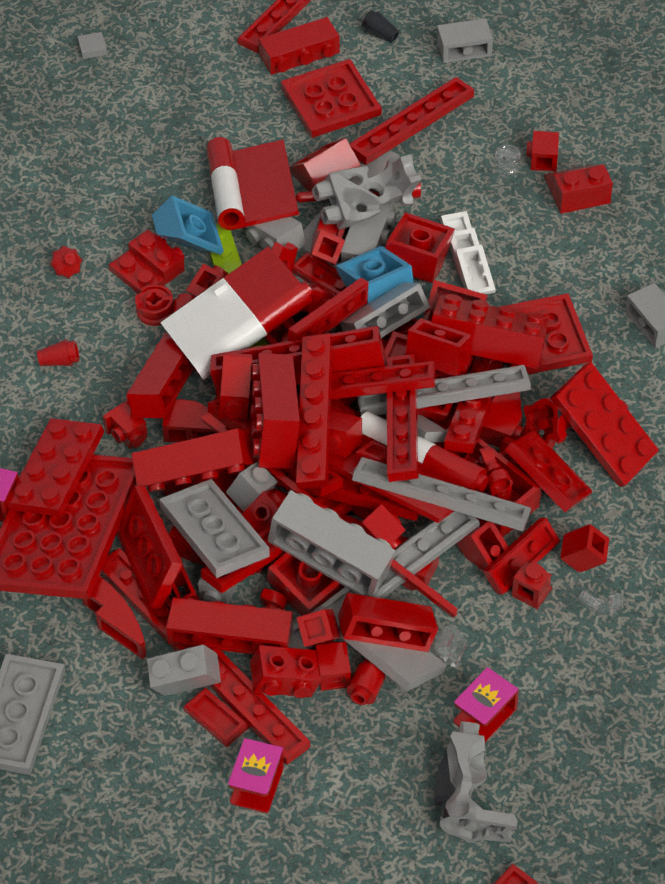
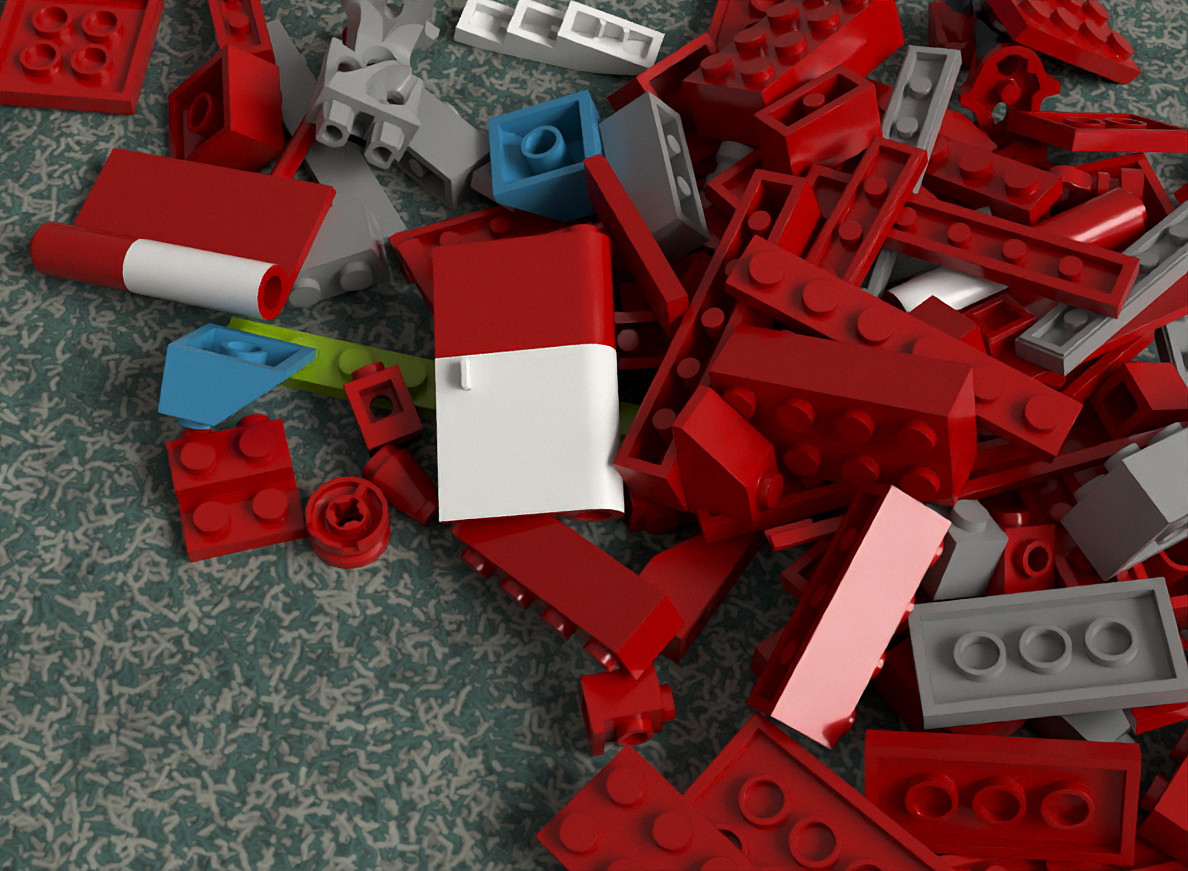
camera: 65 degrees left, 5 degrees up
red cone [37,339,80,366] -> none
red piece [50,246,83,279] -> none
red slope [310,216,346,266] -> none
red slope [386,212,455,283] -> none

